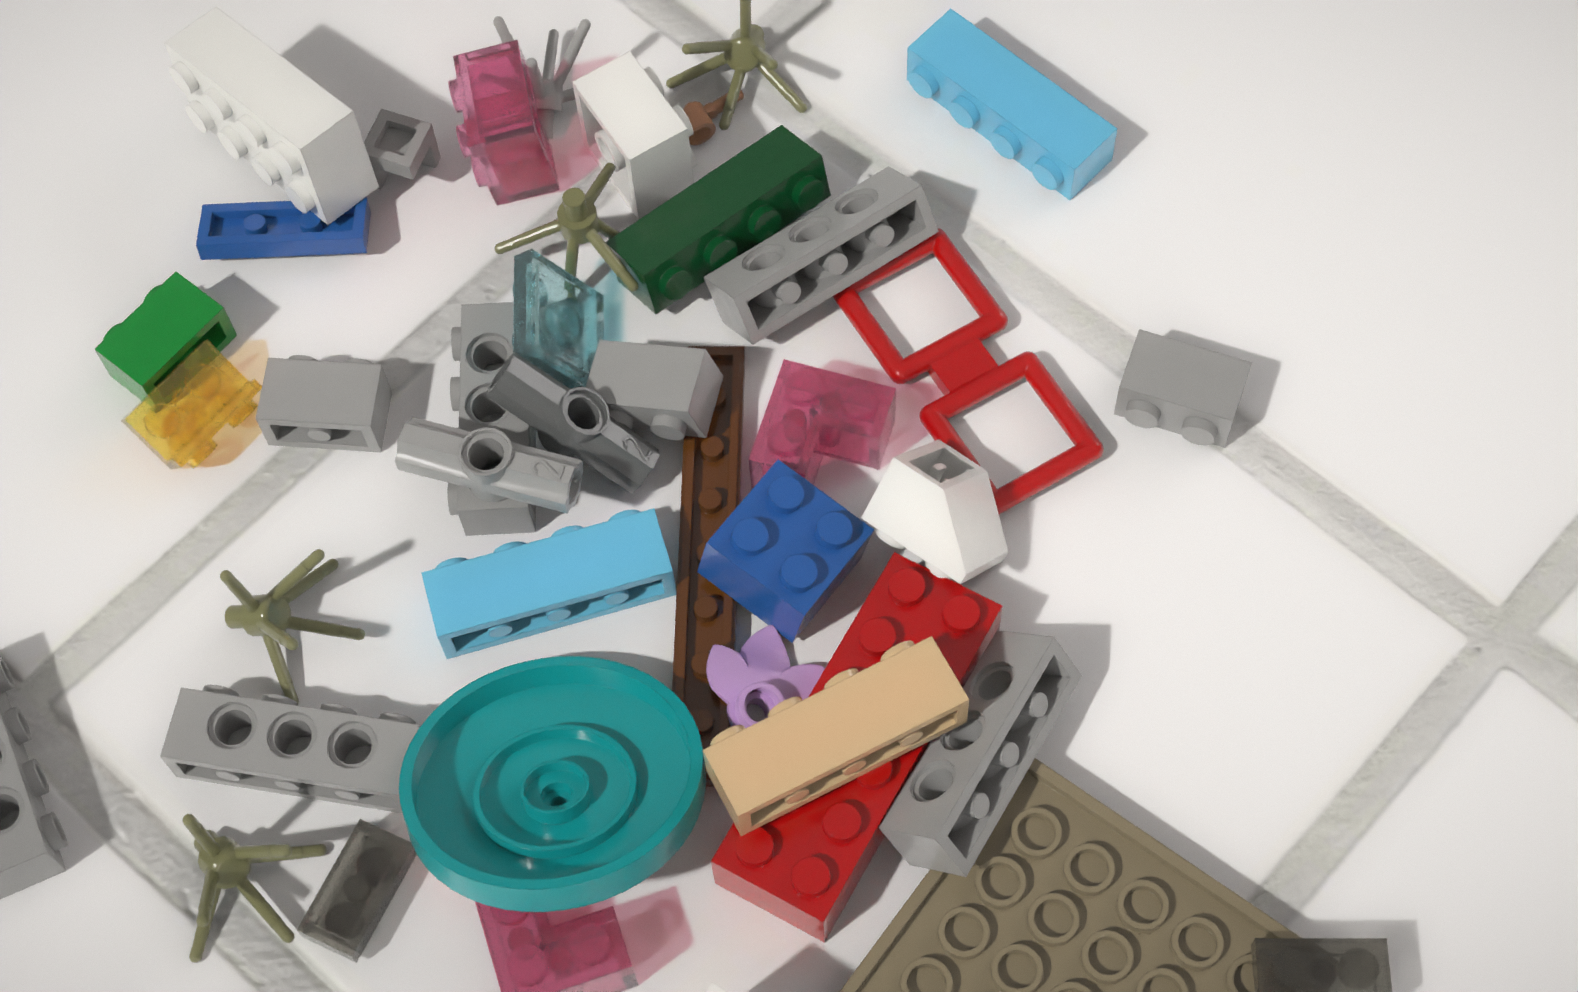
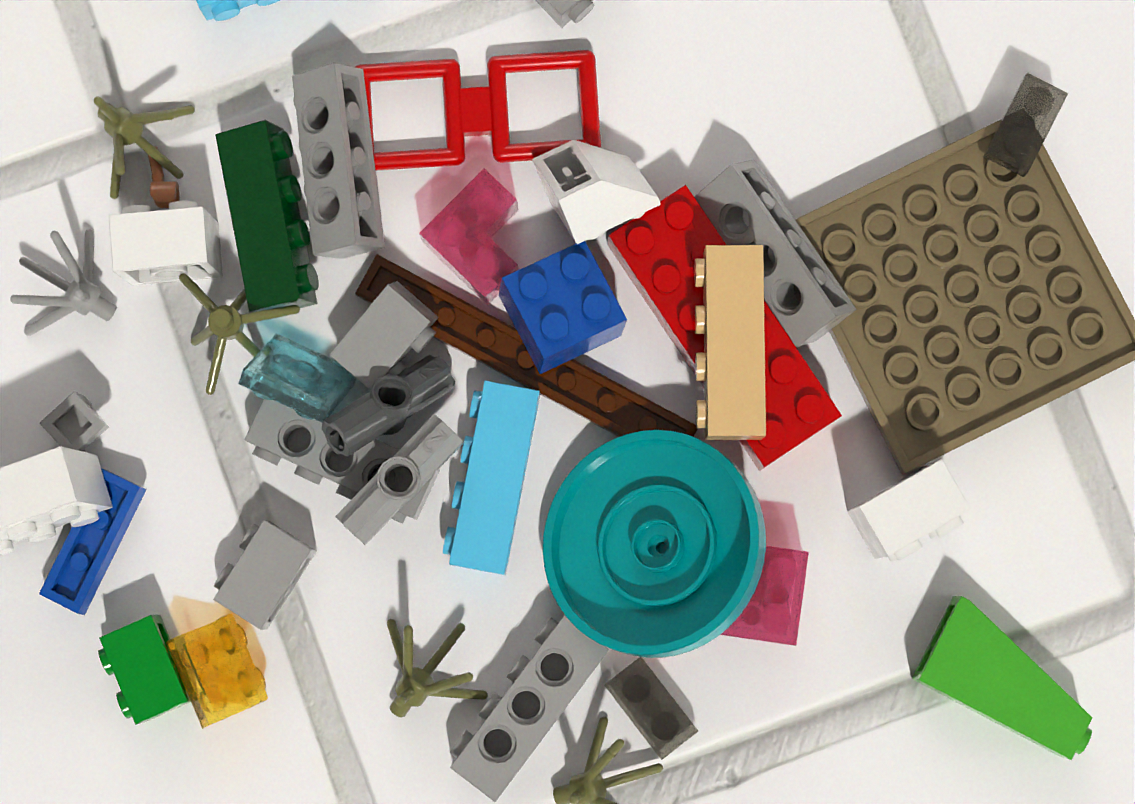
camera: 65 degrees left, 20 degrees up
clear pink brick [448,40,560,206] -> none
lavender plate [706,625,825,728] -> none

